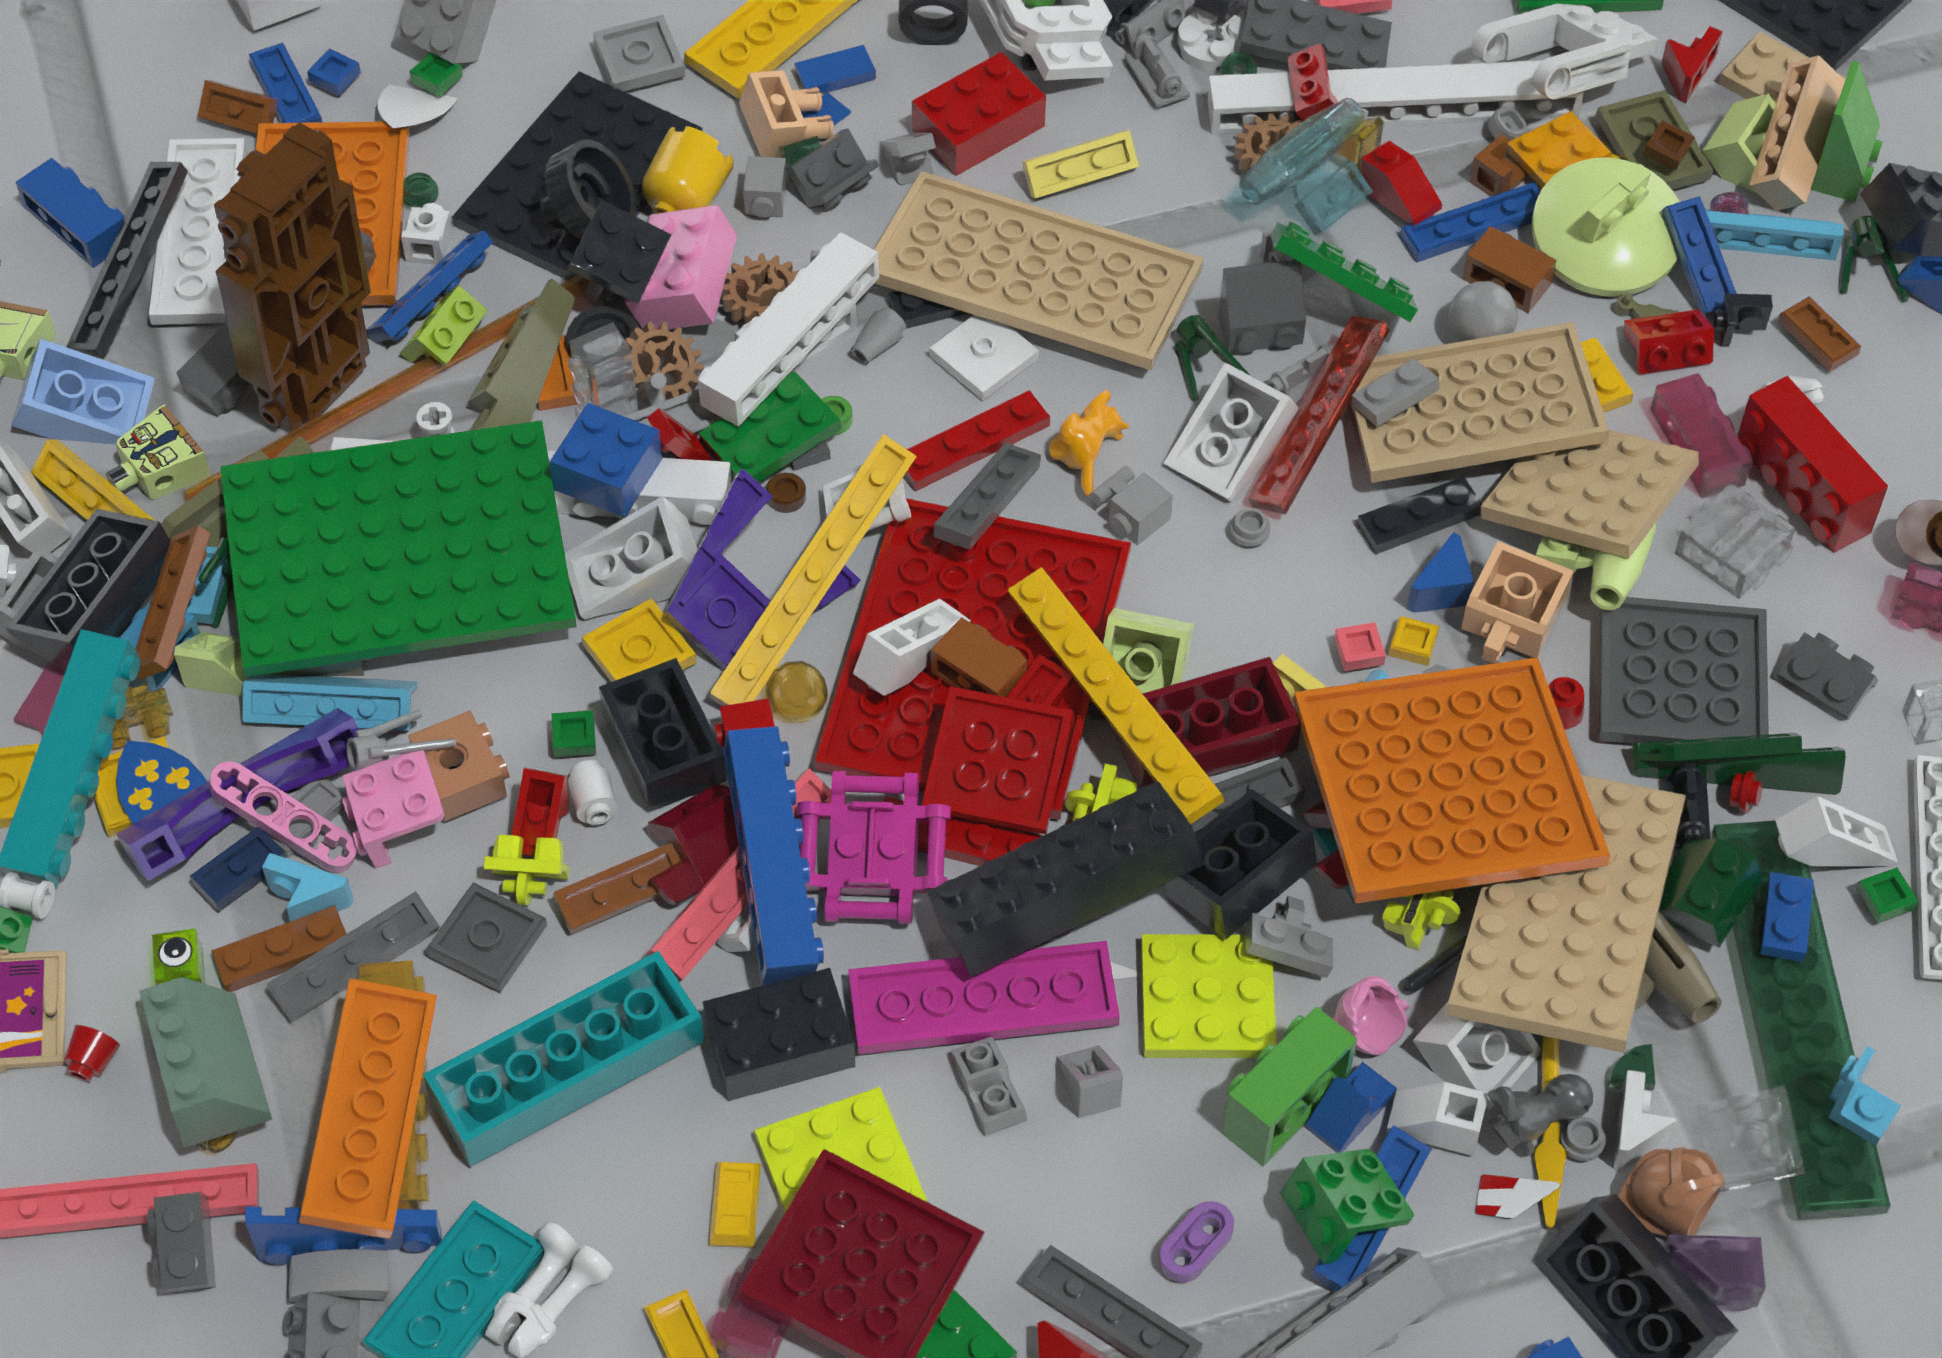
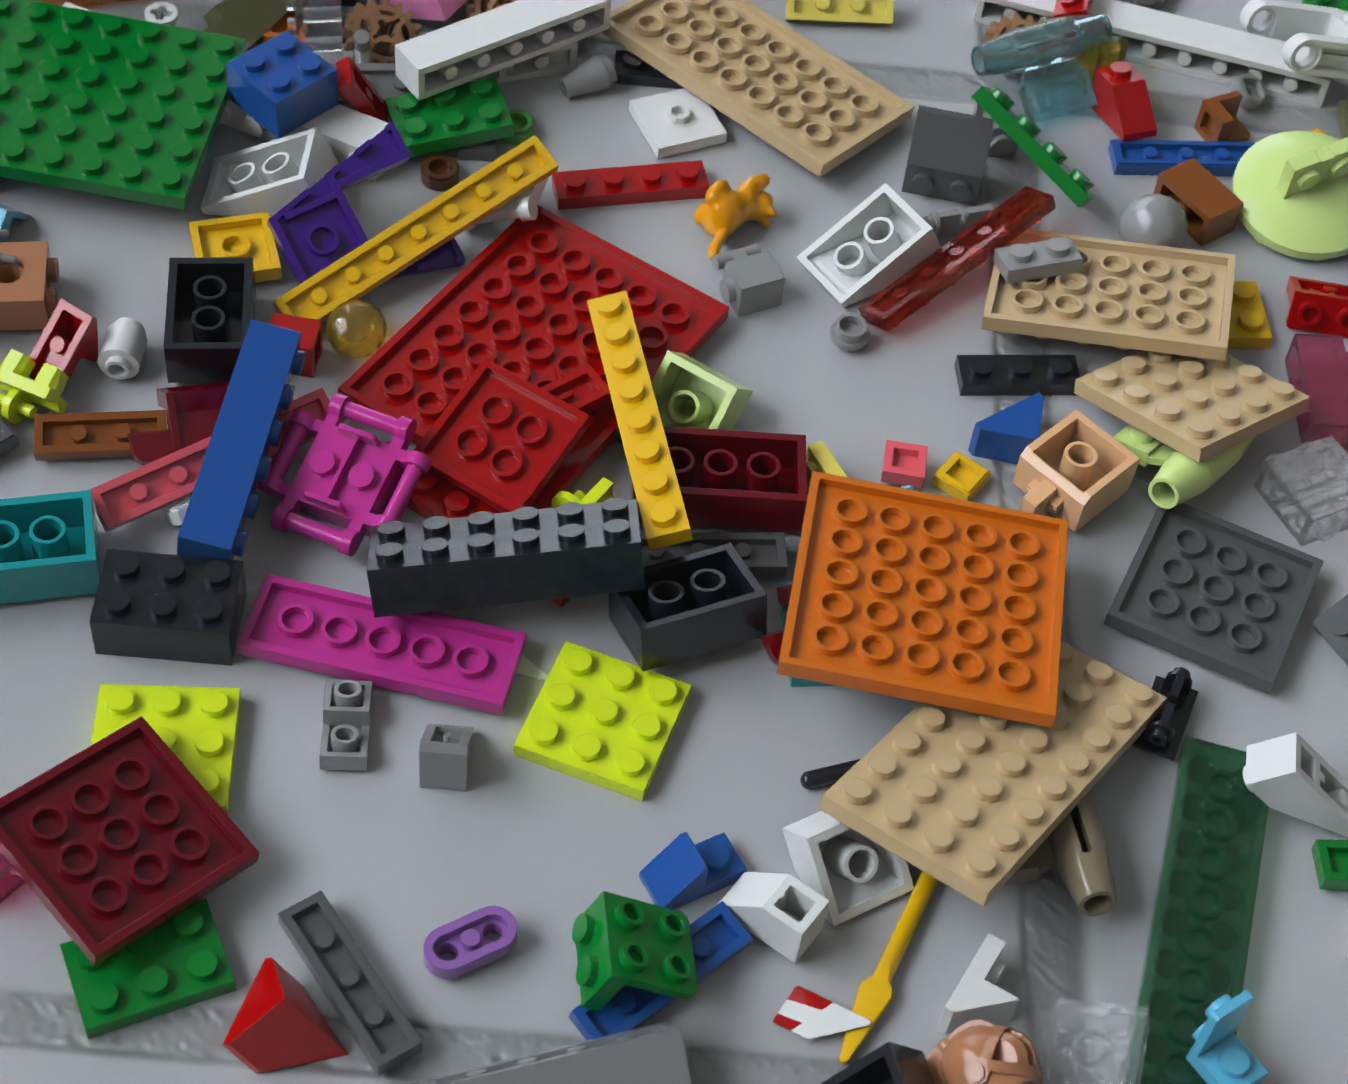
camera: 15 degrees right, 5 degrees down
green plate [551,710,597,757] -> none
yellow tile [709,1162,761,1248] -> none
white slope [853,599,971,696] -> none
dark orange brick [931,617,1027,697] -> none
dark grey plate [933,442,1041,550] -> none
dark green plant [1175,315,1250,401] -> none
bright green brick [1223,1006,1357,1167] -> none
light grey hinge [1246,896,1333,978] -> none
bright pink hair [1331,976,1410,1055] -> none
neon yellow hips [1383,889,1460,950] -> none
dark grey animal [1487,1074,1594,1156] -> none
light orange plate [1507,111,1612,189] -> none
red hat [1548,677,1585,730] -> none
light grey plate [1560,1117,1606,1161] -> none
clear green tile [1609,1044,1656,1091] -> none
olive piece [1614,293,1679,318] -> none
dark green wedge [1632,732,1846,795] -> none
dark green slope [1659,838,1762,948] -> none
red plate [1730,771,1762,813] -> none
blue plate [1760,872,1814,962] -> none

